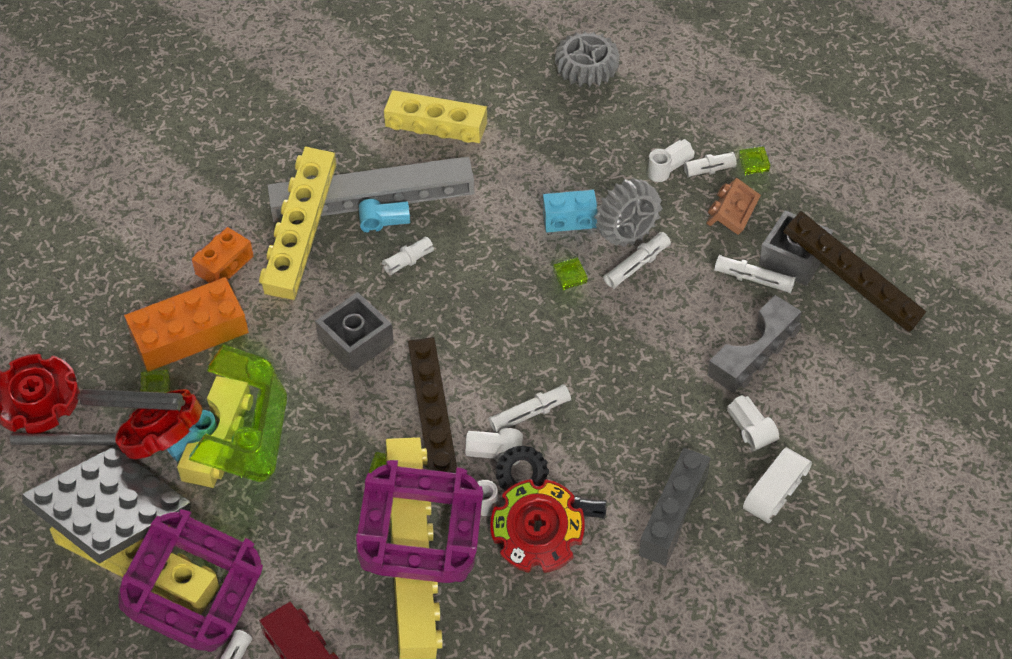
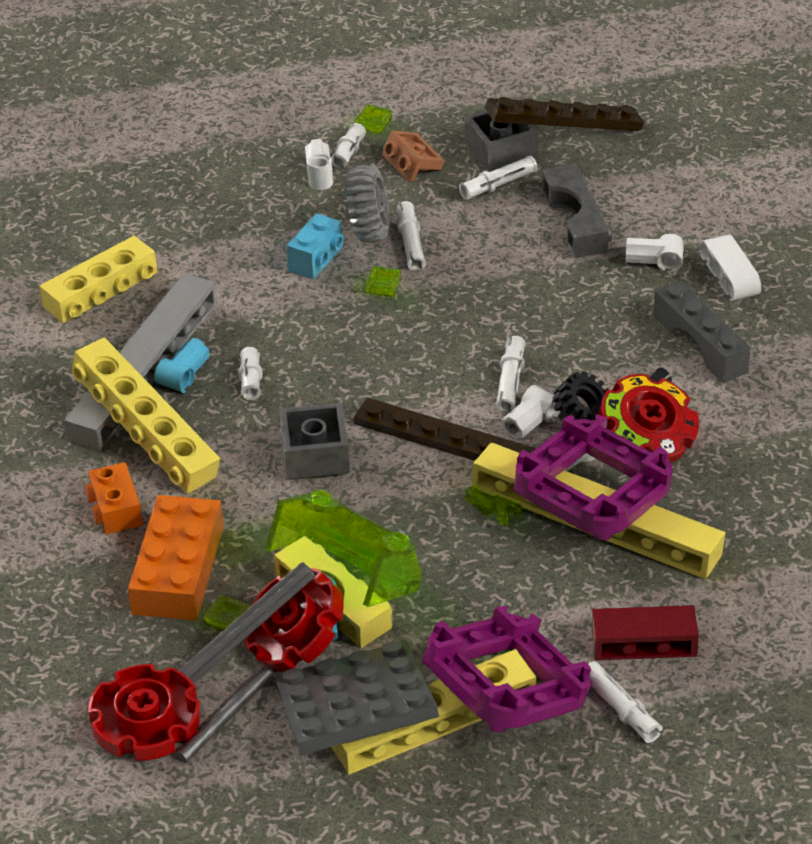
camera: 55 degrees left, 10 degrees down
light grey gear [555,31,620,87] -> none

